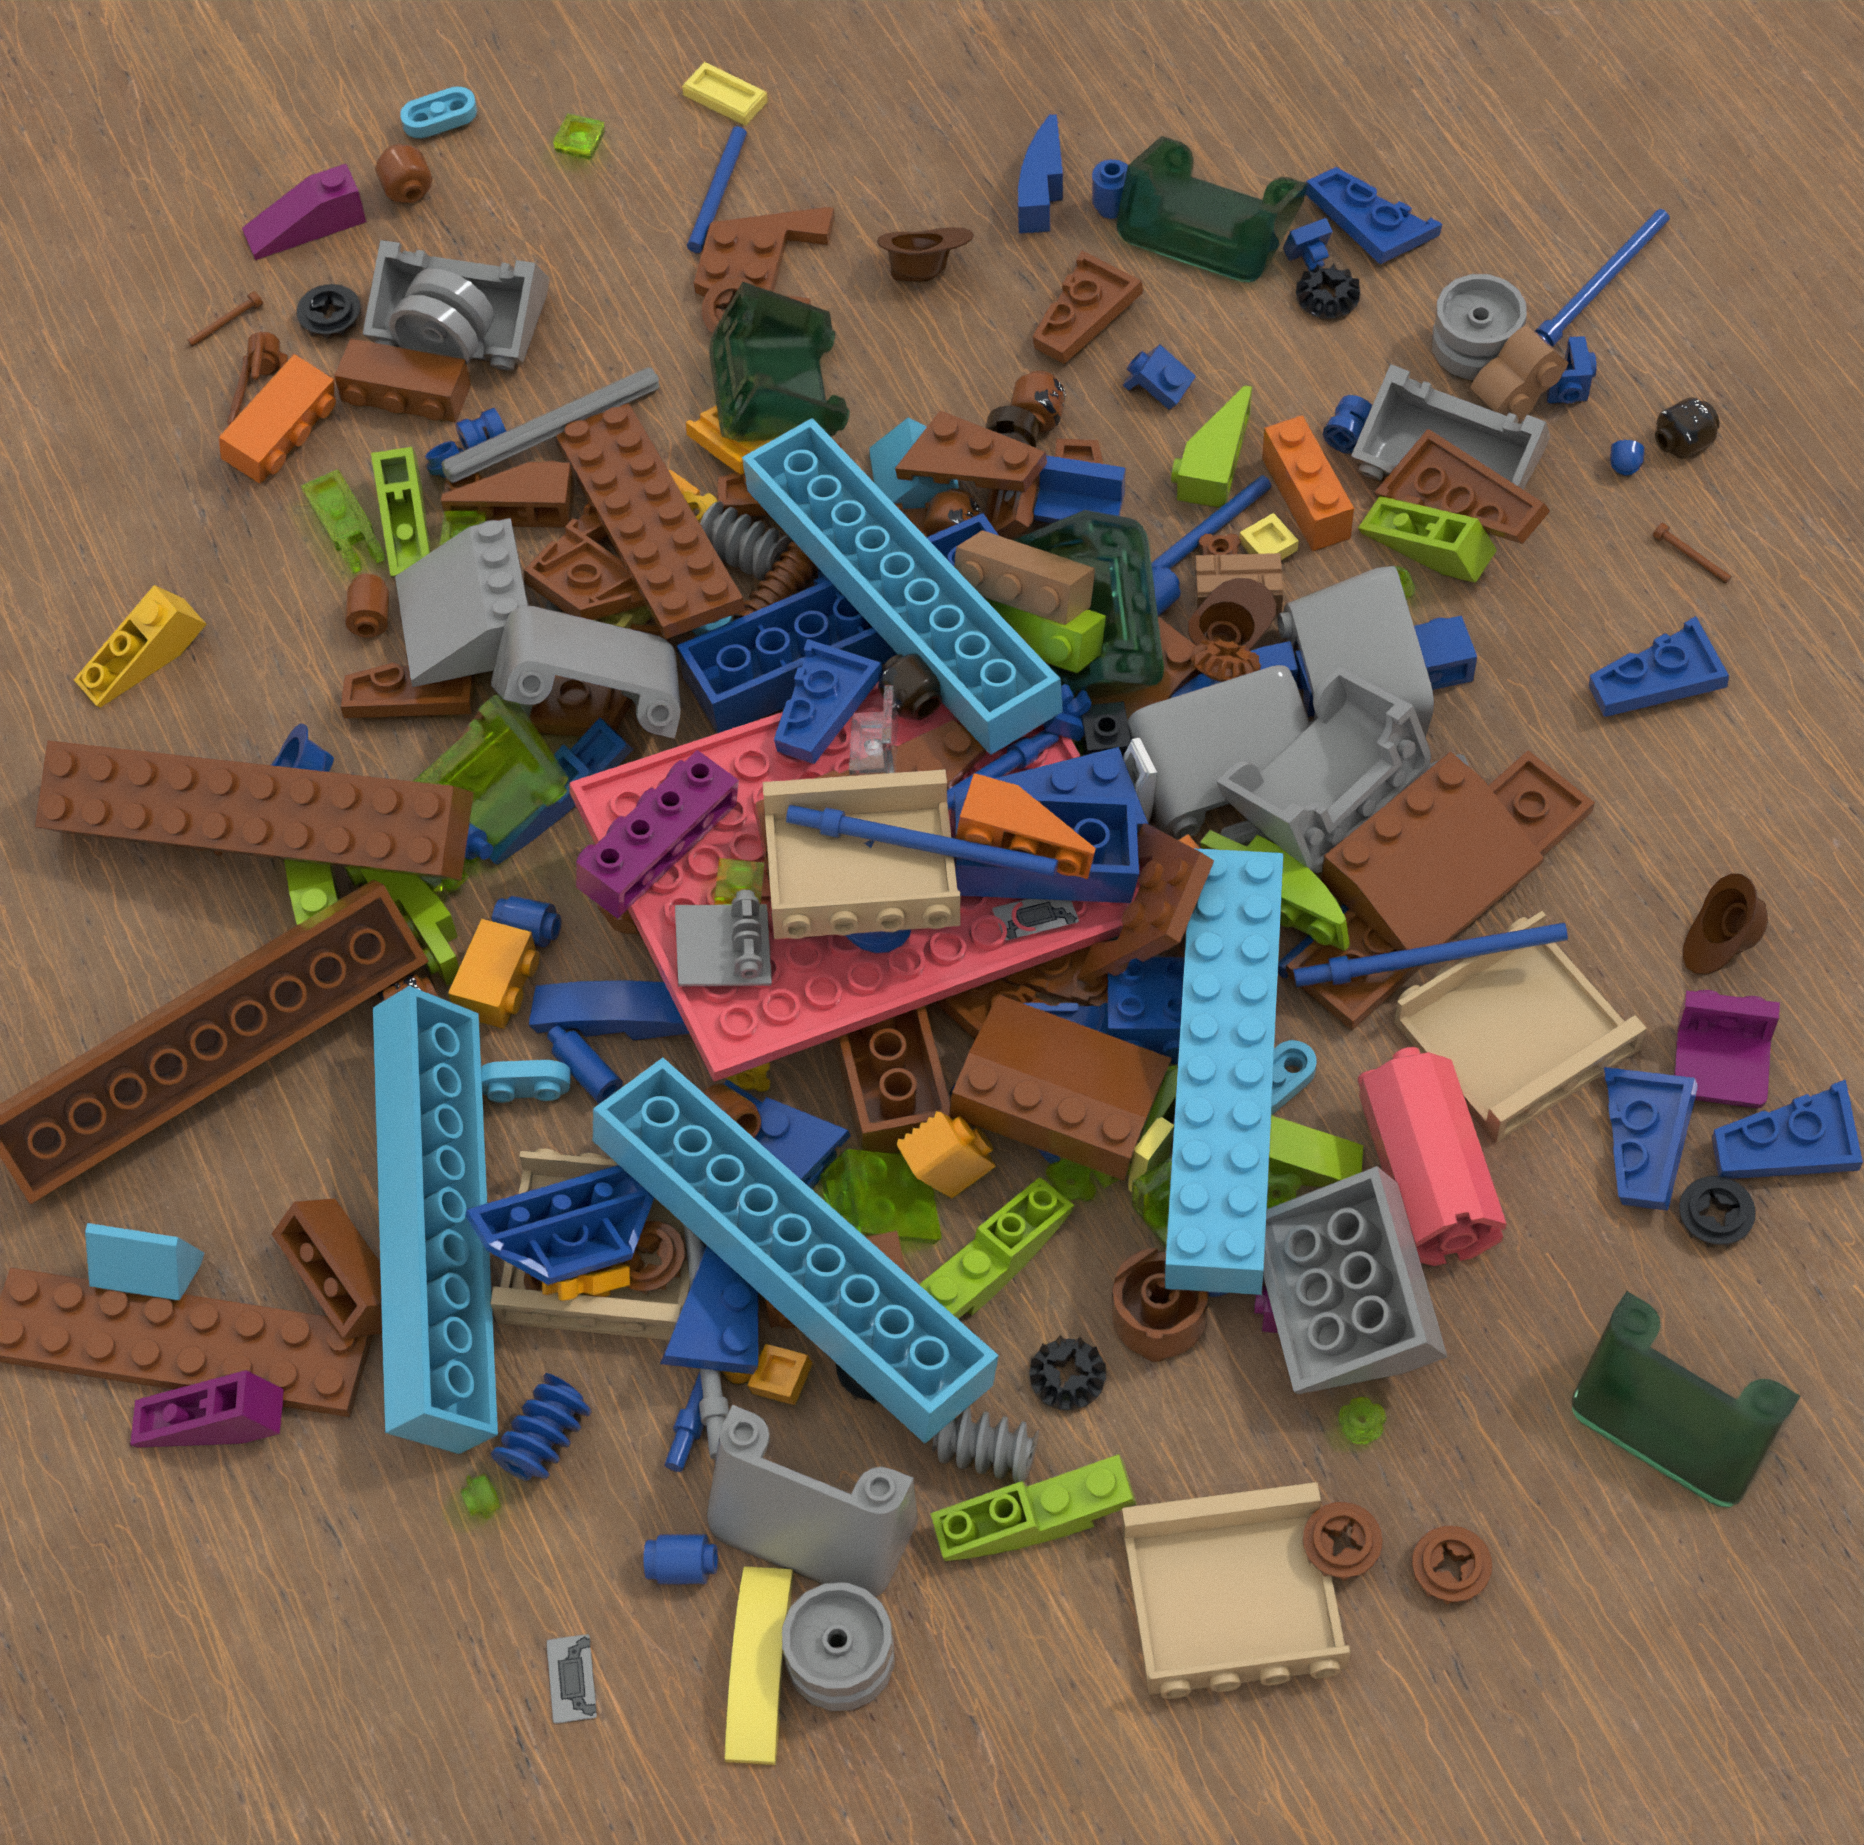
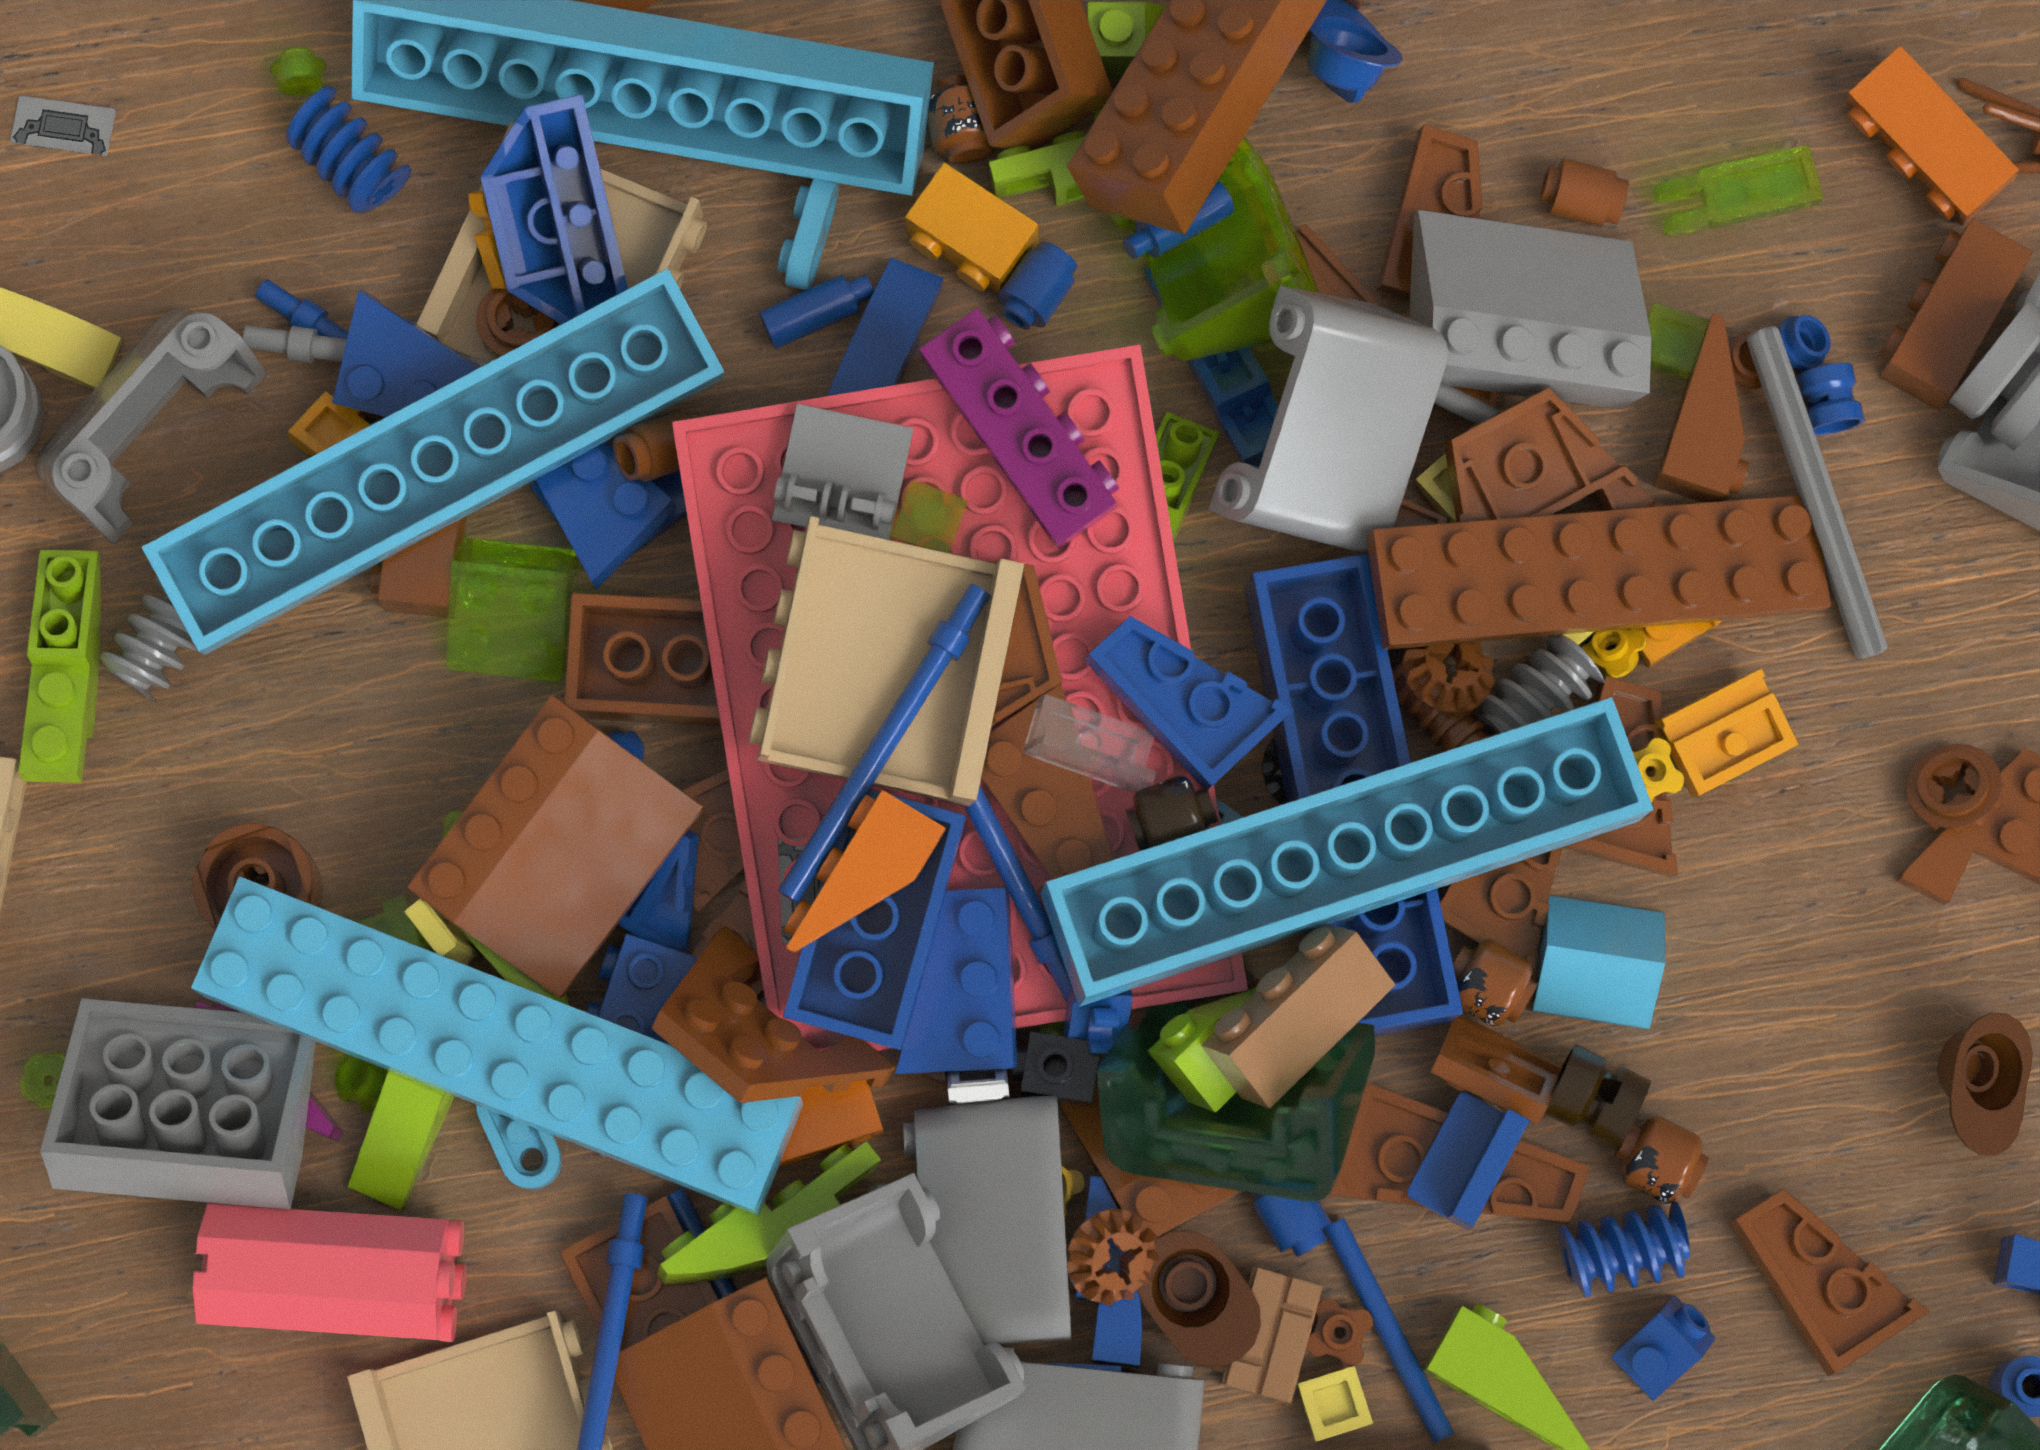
camera: 105 degrees right, 20 degrees up
lime slope [371,447,430,577] -> none
blue brick [644,1534,718,1585] -> none
clear green windscreen [709,282,850,442] -> none
dark orange wing [895,410,1047,492] -> none
light orange brick [897,1111,996,1199] -> none
lime slope [919,1177,1074,1319] -> none
black gear [1029,1335,1106,1410] -> none
none -> dark orange gear [1402,641,1495,713]
none -> blue piece [1558,1201,1690,1298]

